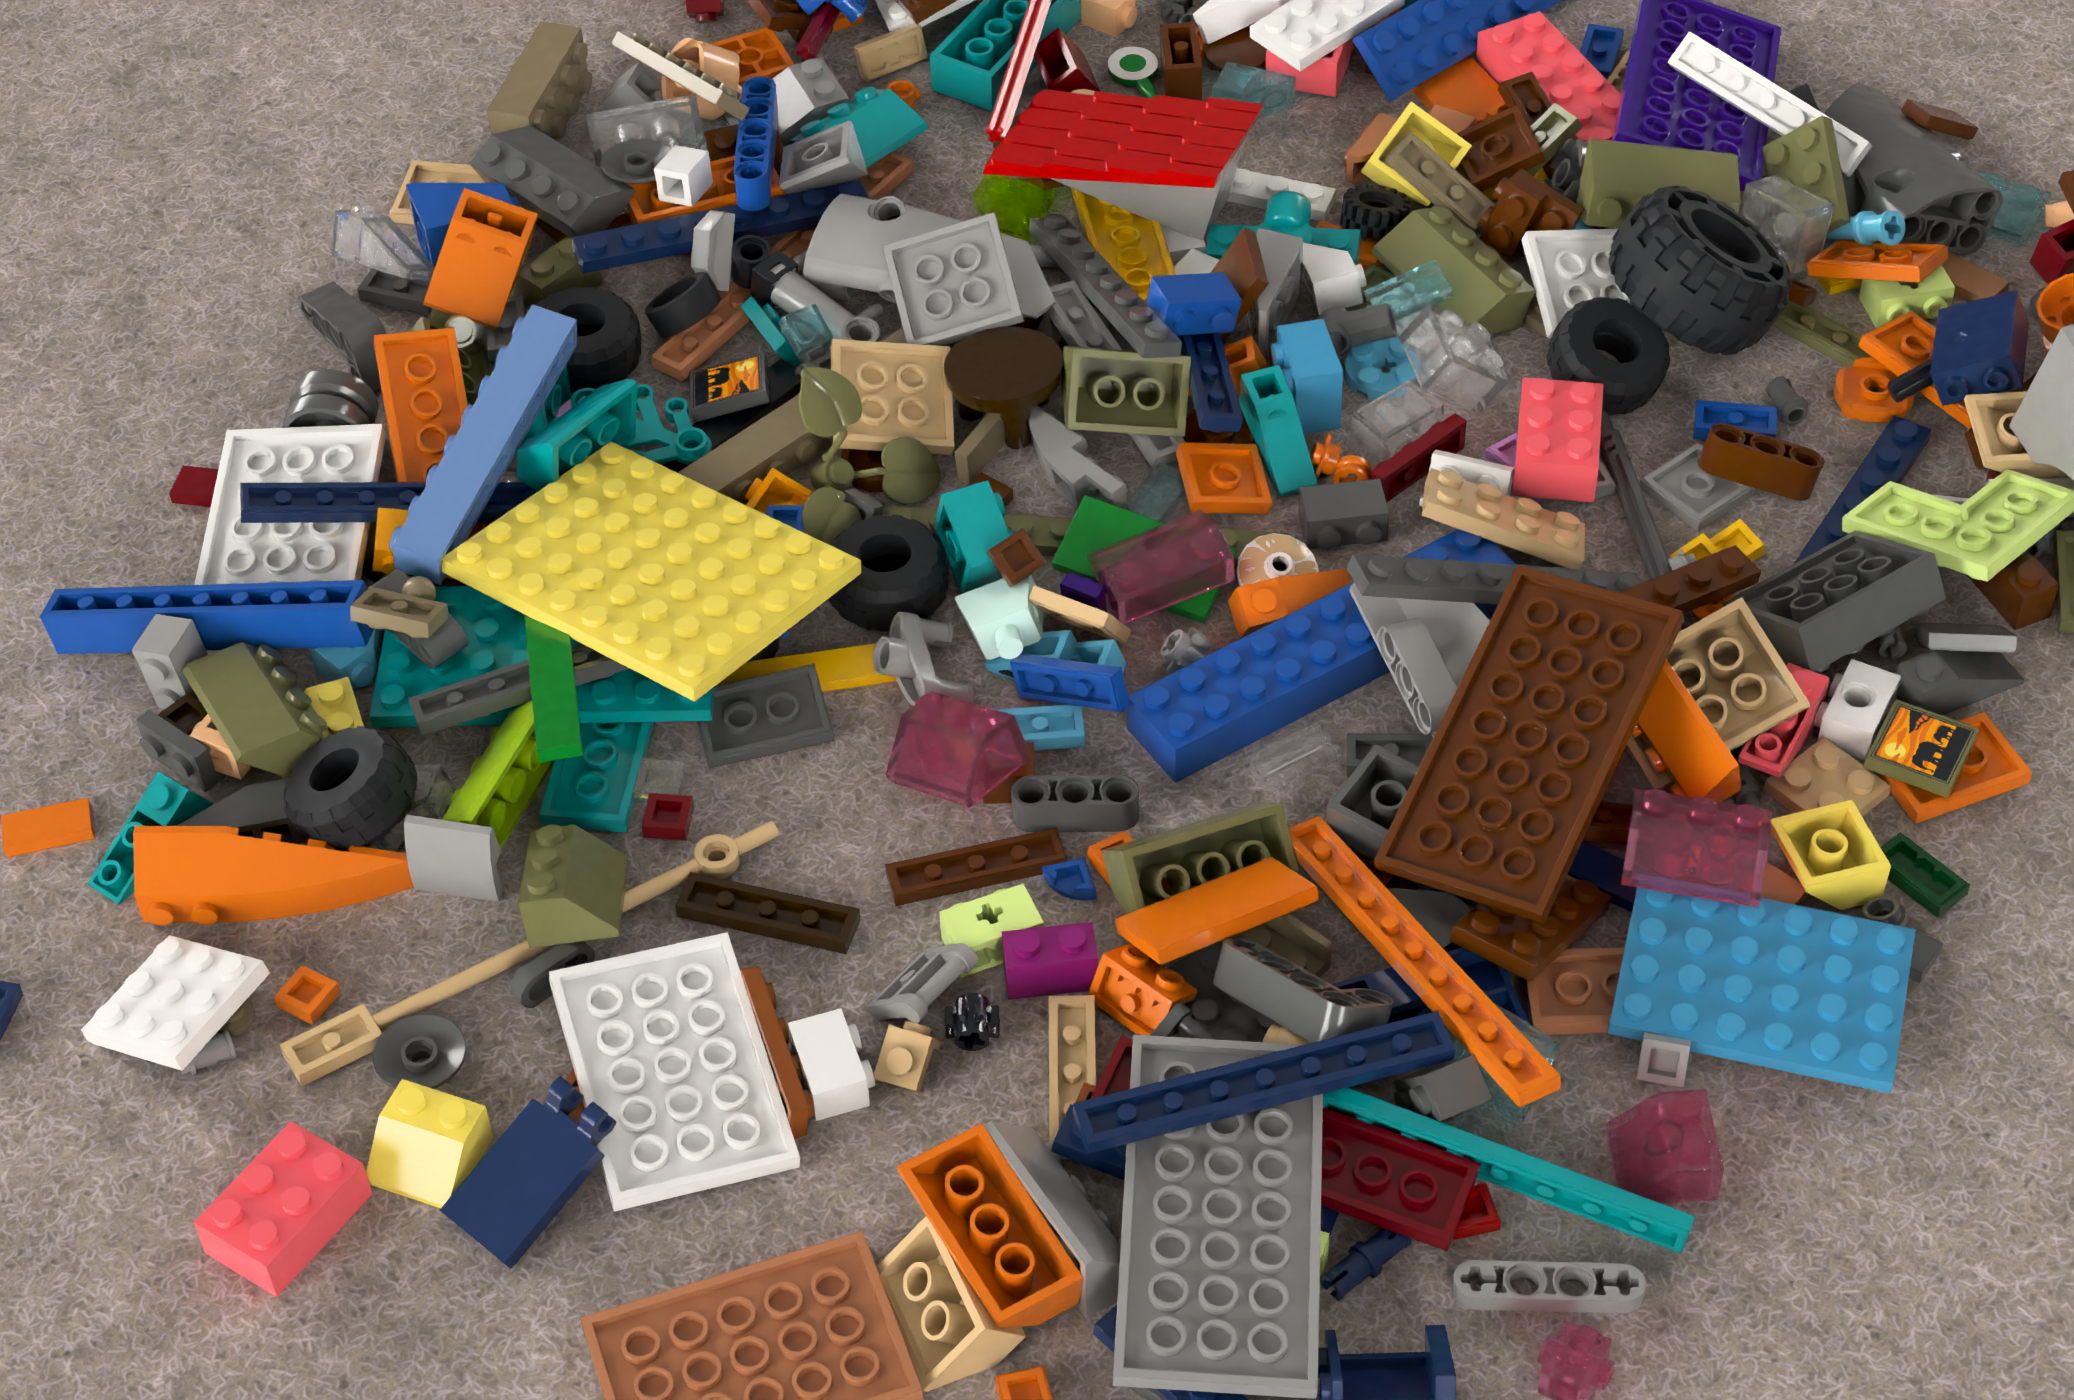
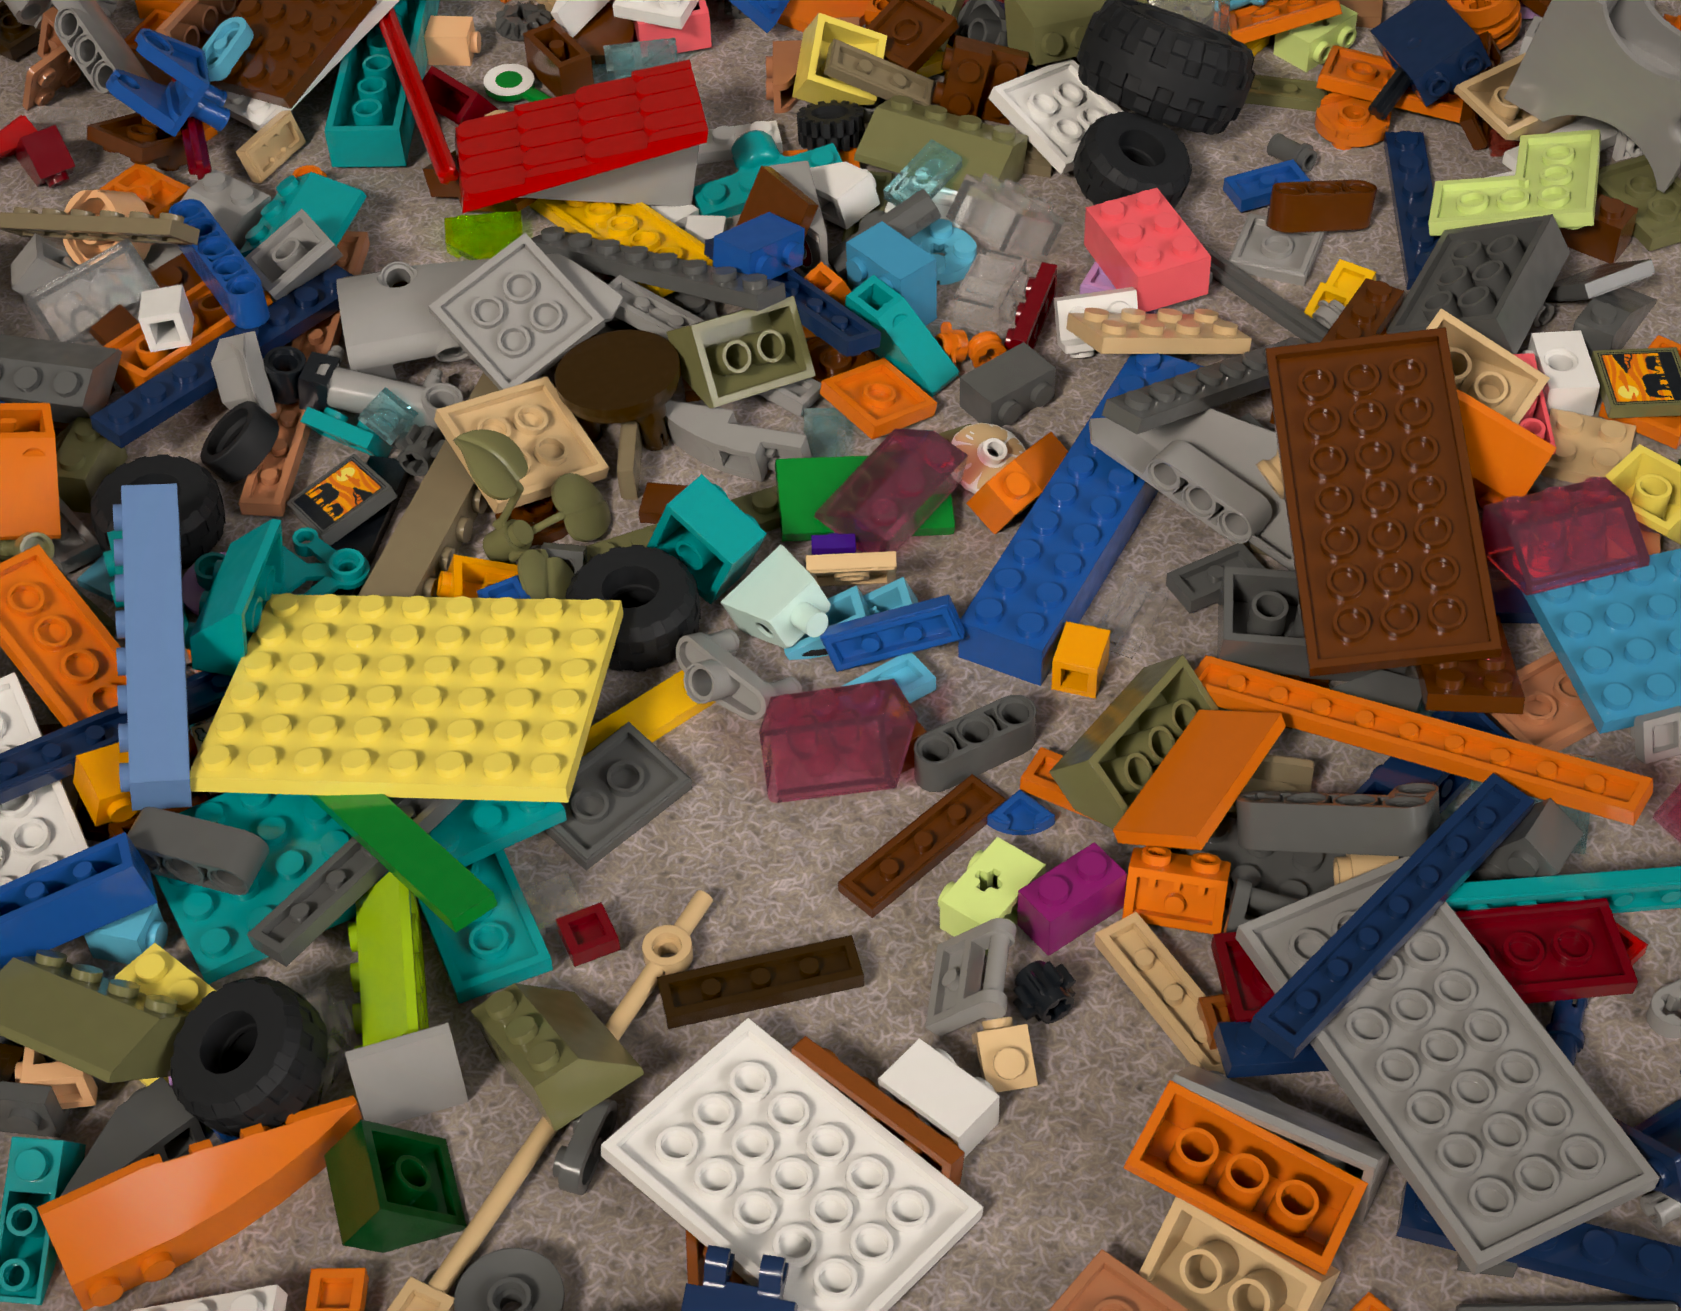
camera: 30 degrees left, 0 degrees up
dark tan plate [350,576,448,638] -> none
dark grey dish [600,139,672,184] -> none
reddish brown tile [986,528,1046,588] -> none
light grey gear [1160,627,1212,674] -> none
none -> dark green slope [324,1119,467,1253]
none -> light orange brick [1051,621,1111,699]

